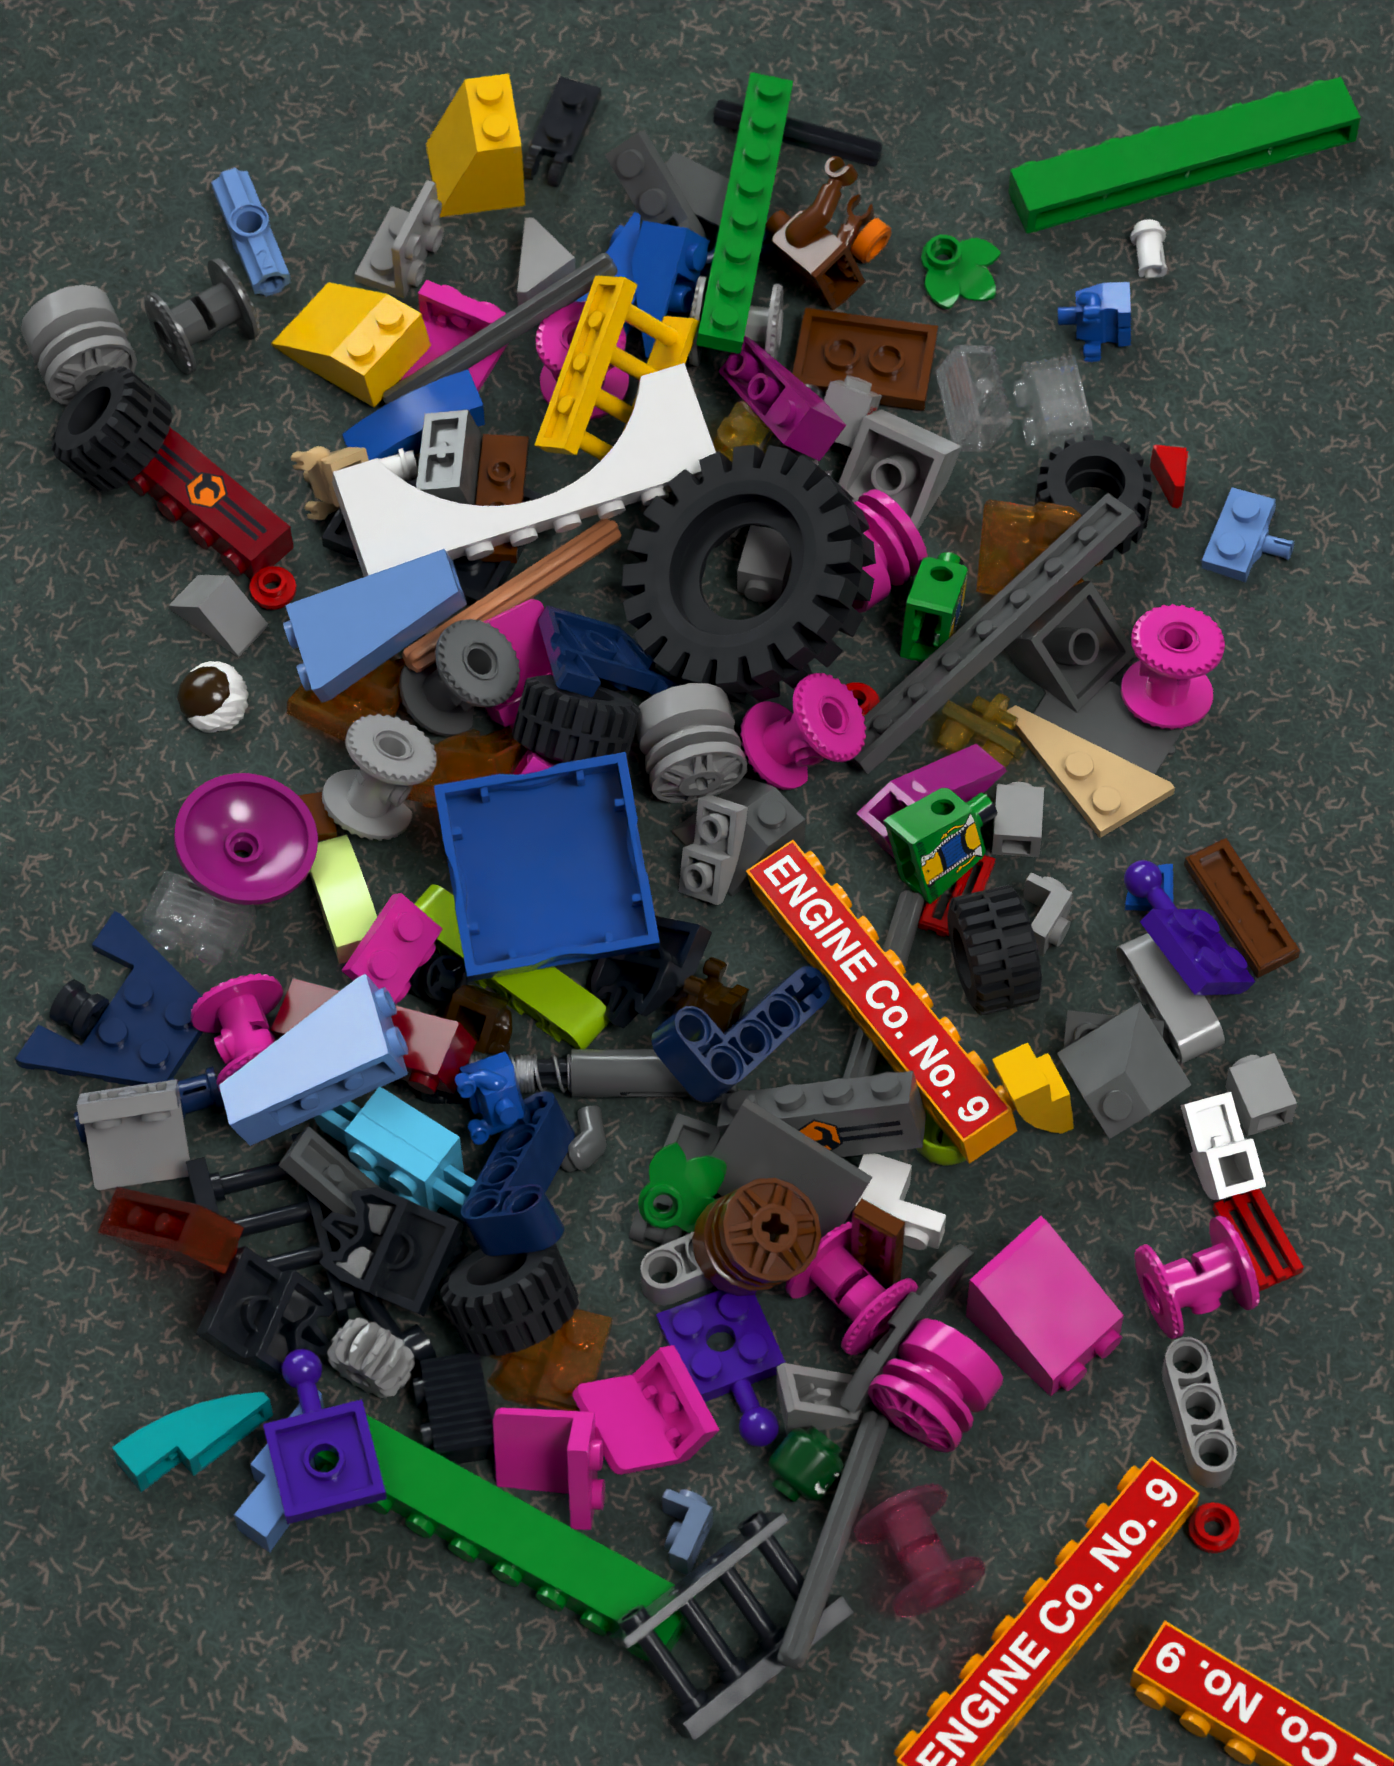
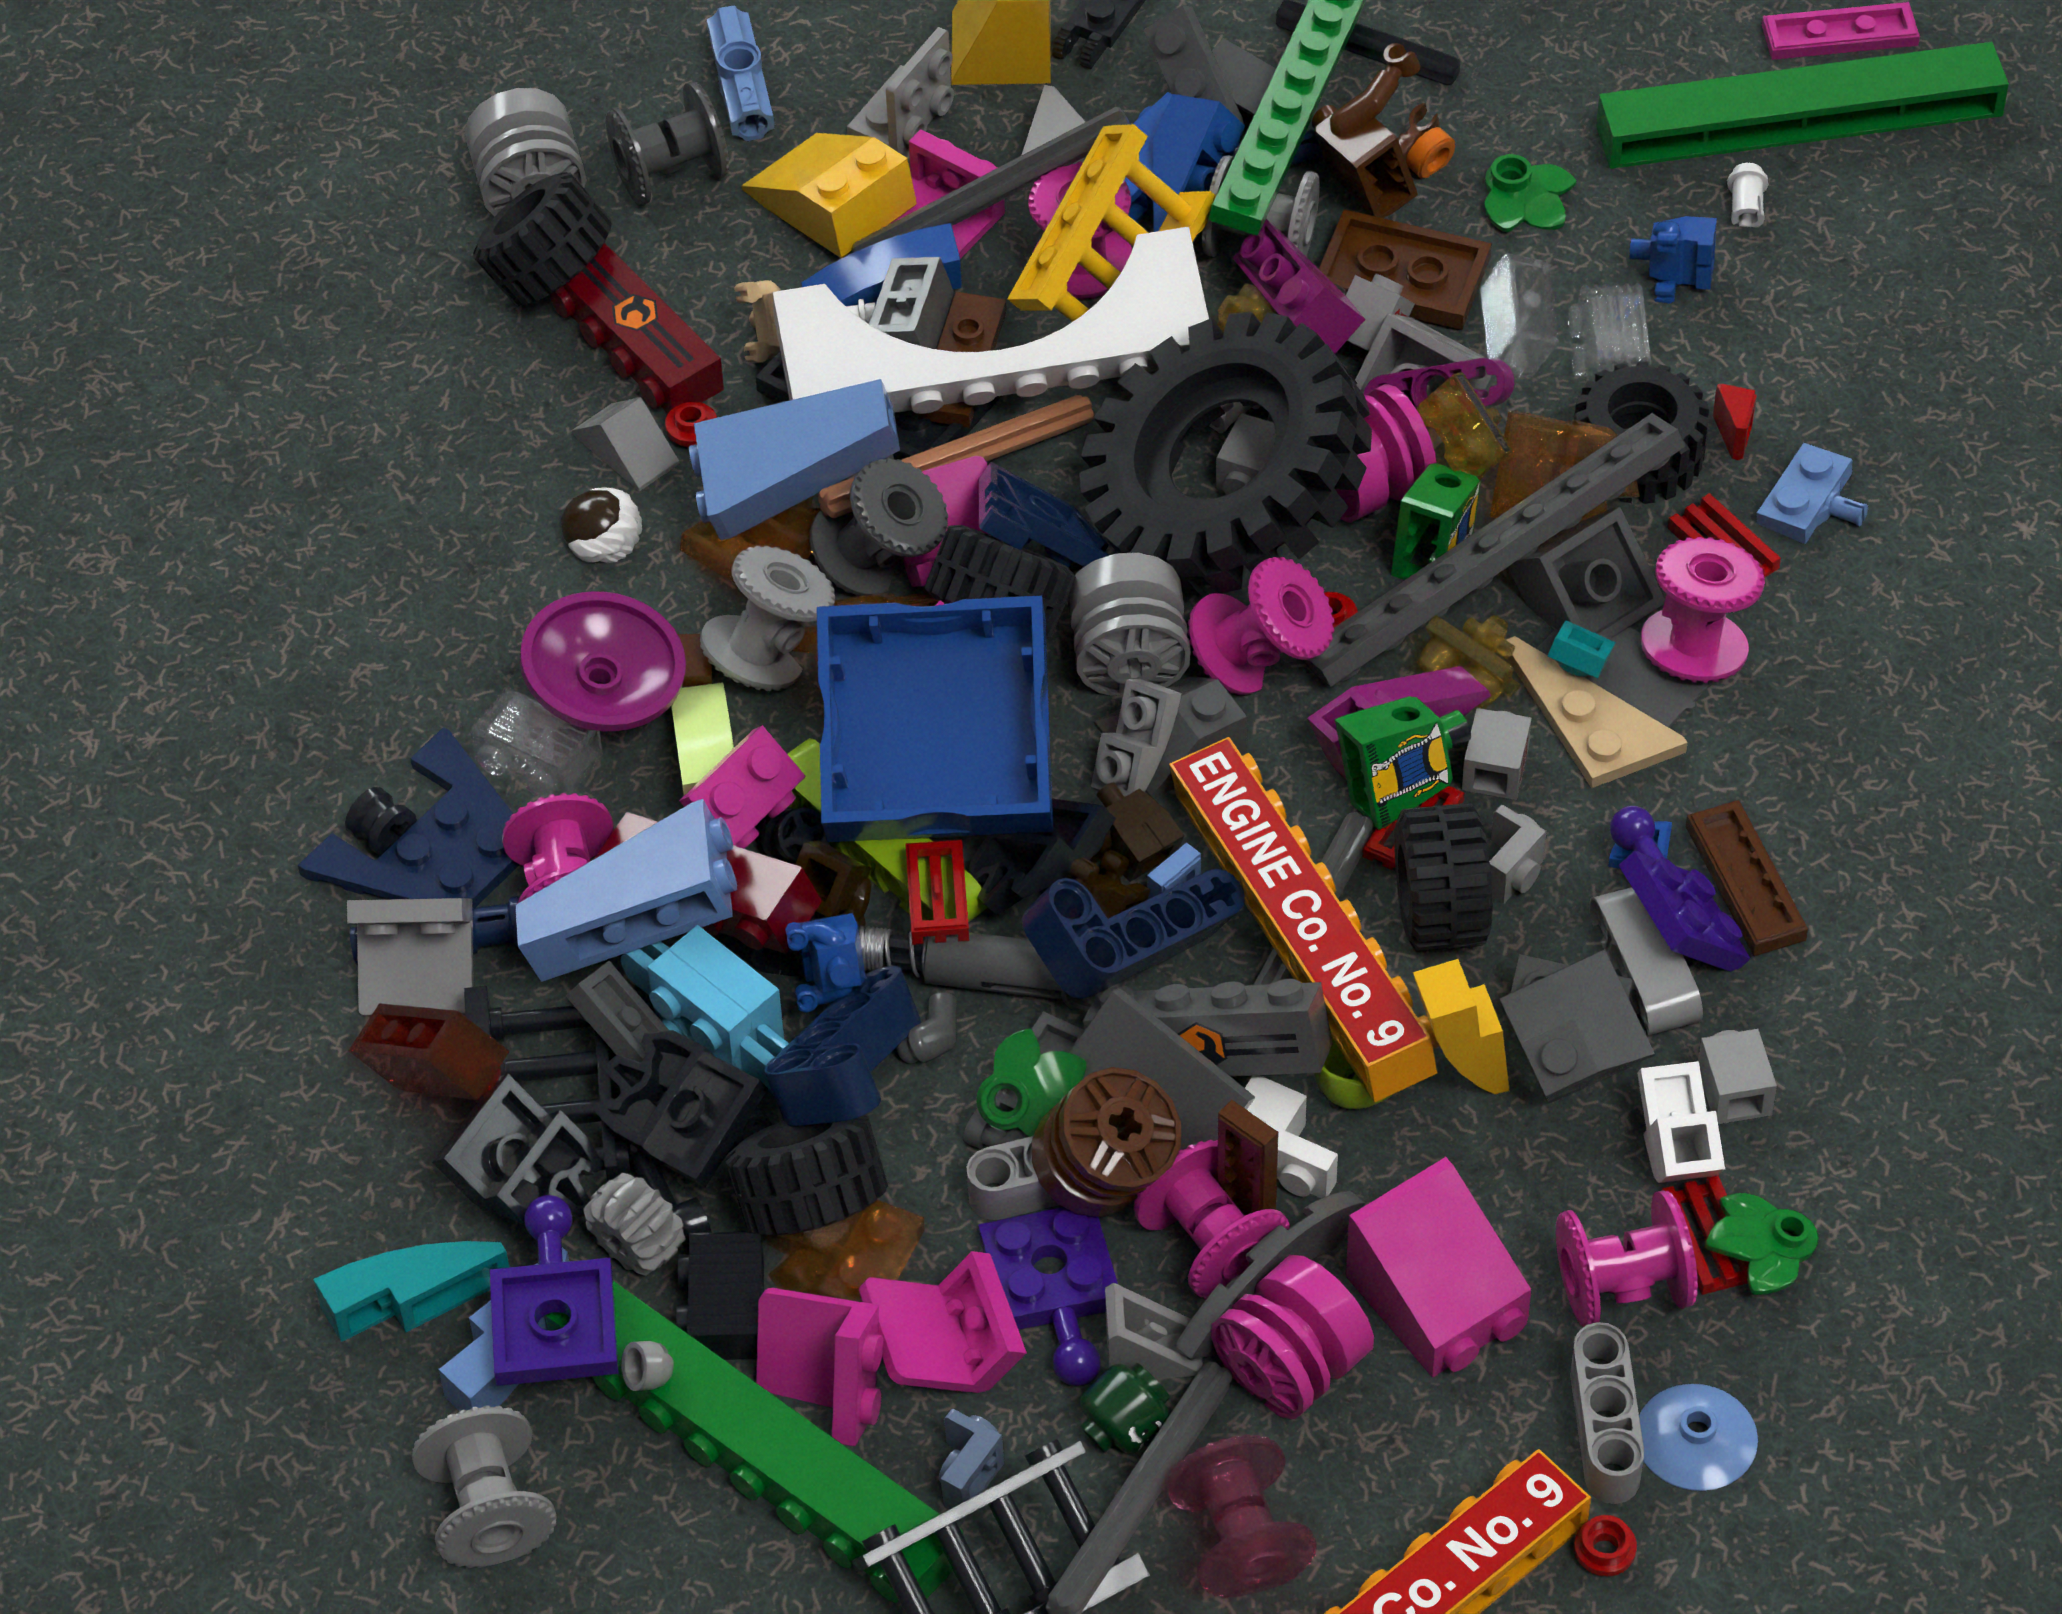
camera: 10 degrees right, 10 degrees down
none -> light grey hose [412,1405,556,1568]
none -> light grey hinge [622,1341,674,1391]
none -> red tile [905,840,970,945]
none -> dark brown piece [1090,782,1185,882]
none -> medium blue tile [1147,842,1201,900]
none -> magenta beam [1363,358,1514,418]
none -> clear yellow hips [1416,372,1513,480]
none -> teal plate [1548,620,1616,679]
none -> medium blue dish [1639,1384,1758,1491]
none -> red tile [1668,493,1781,578]
none -> green plate [1705,1193,1819,1295]
none -> dark pink tile [1762,2,1920,60]

